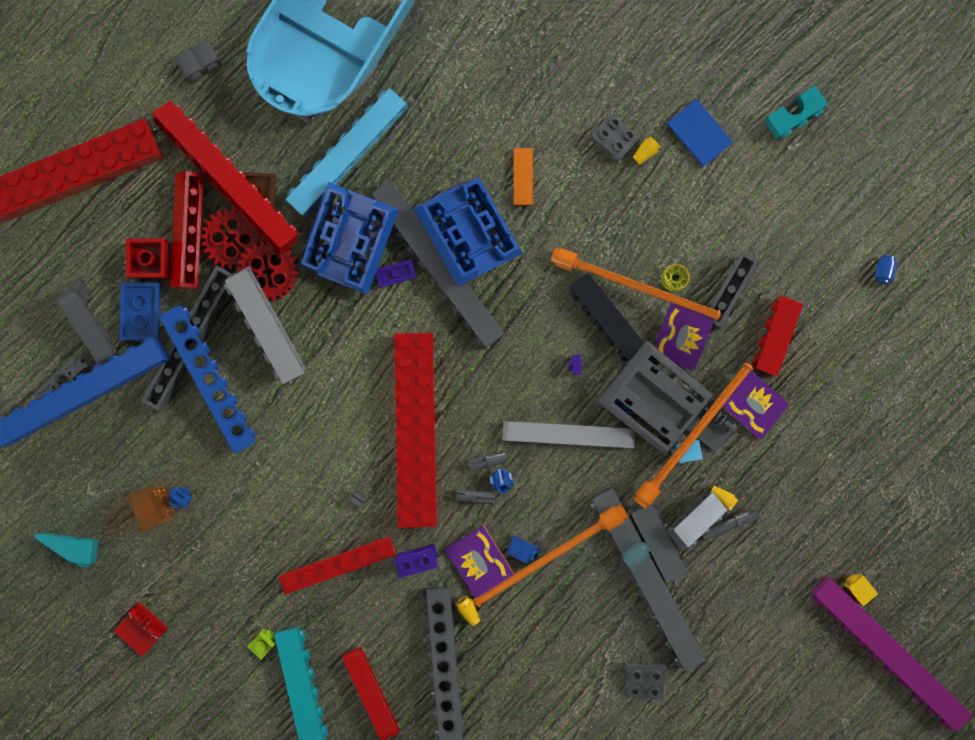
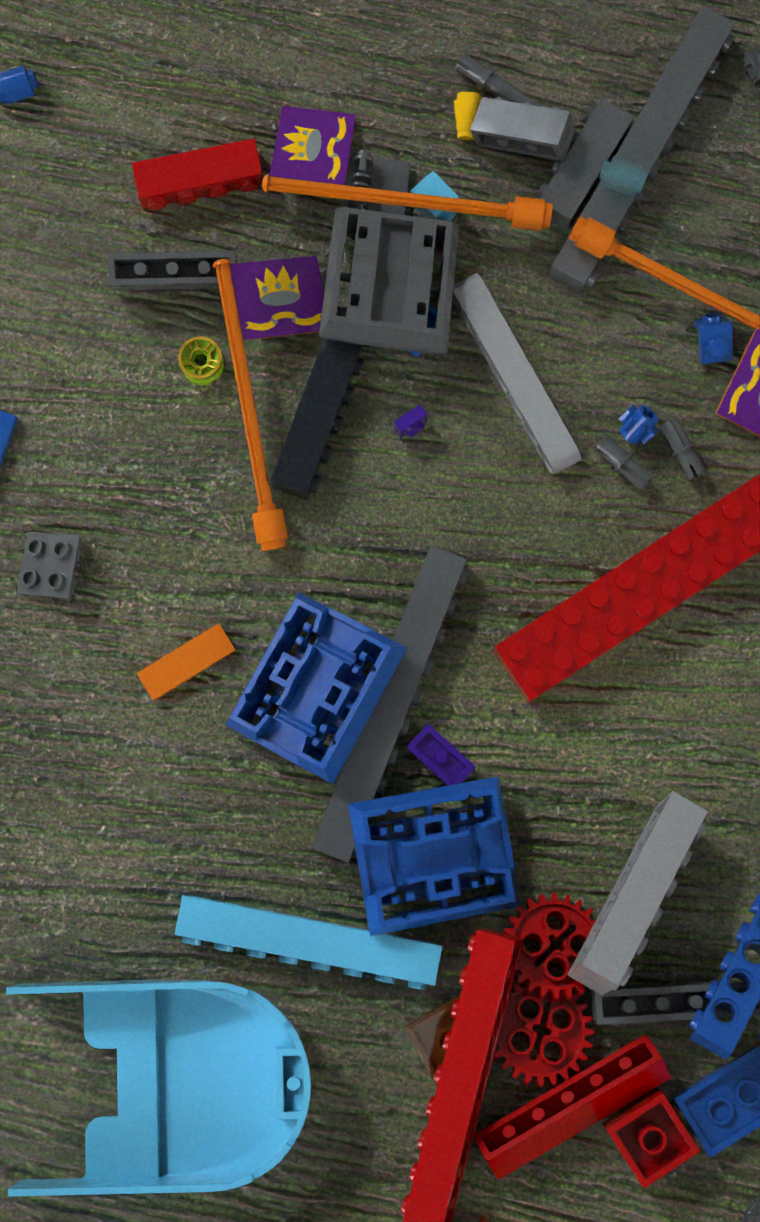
camera: 125 degrees left, 5 degrees down
yellow cone [632,136,660,165] -> none

